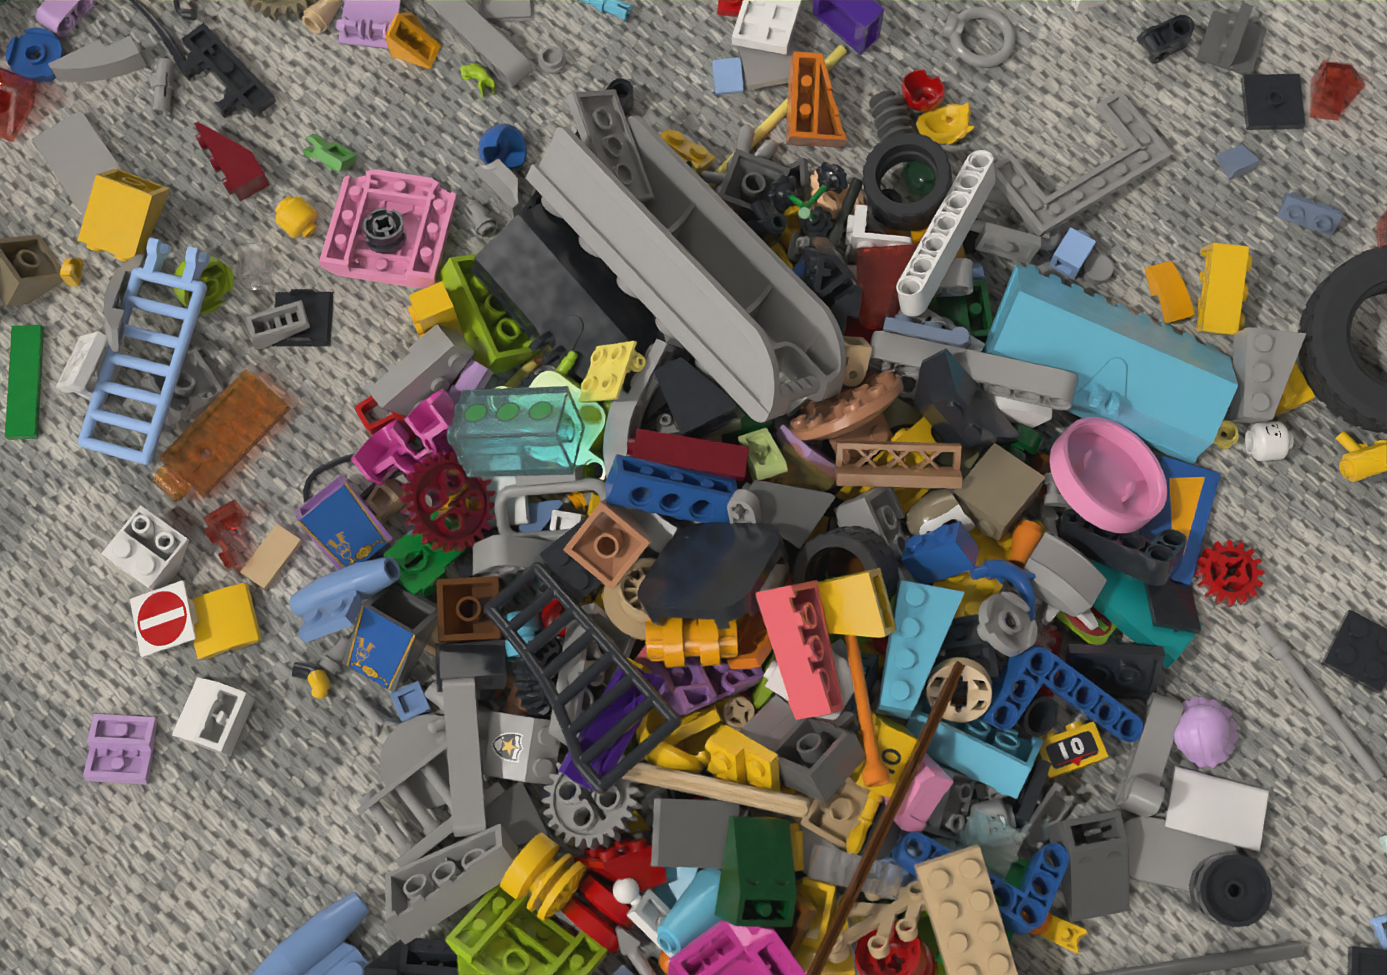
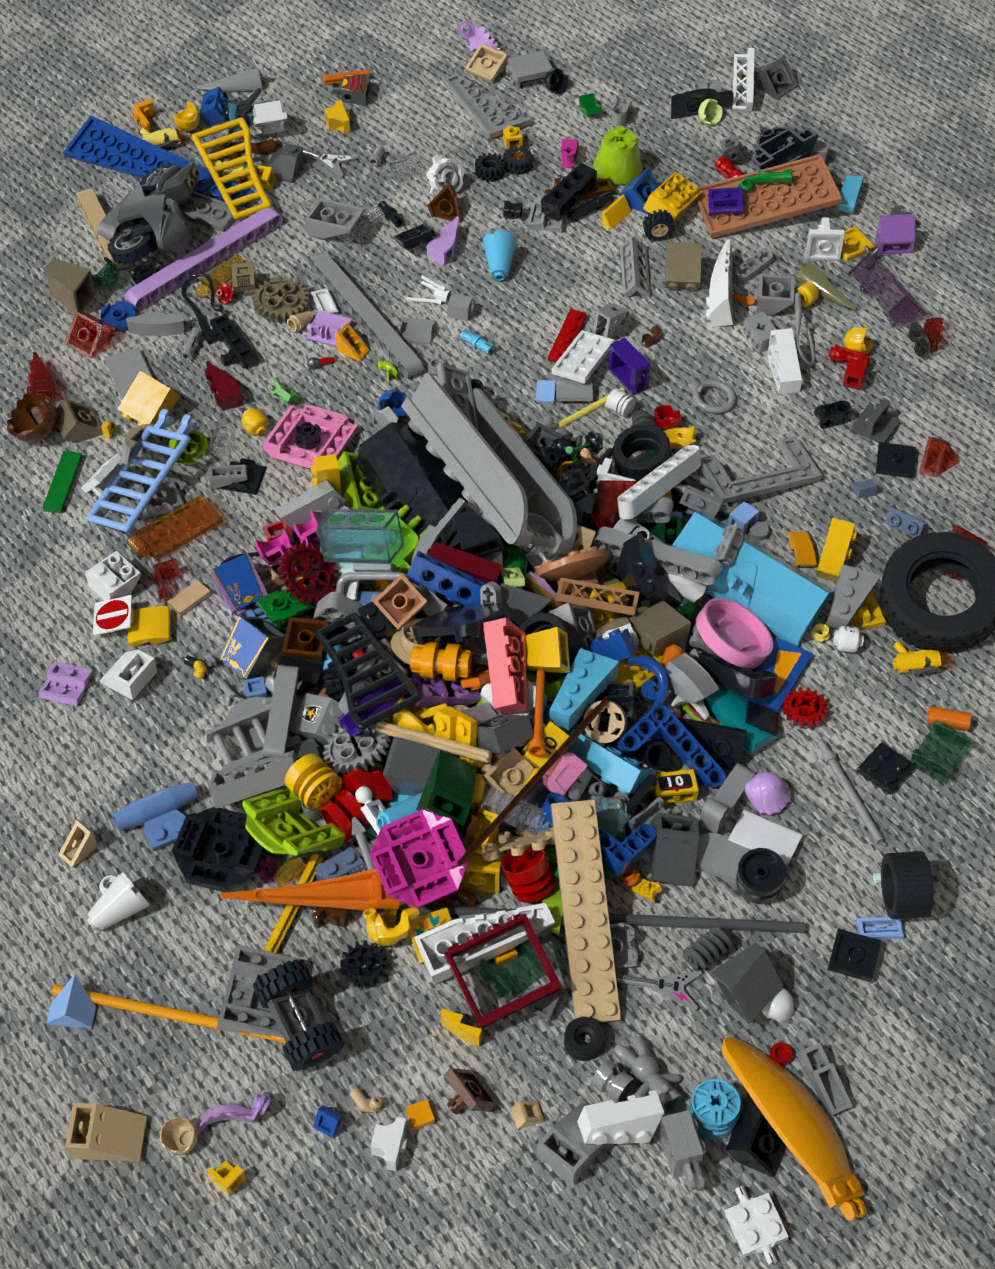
camera: 10 degrees right, 20 degrees down
medium blue plate [290,557,400,643] -> none
light yellow hinge [578,341,646,403] -> none
orange wedge [786,51,847,148] -> none
sand blue plate [883,315,971,349] -> none
light grey plate [977,591,1037,657] -> none
none -> piece [307,357,335,369]
none -> white piece [605,388,636,418]
none -> light grey hinge [713,524,744,567]

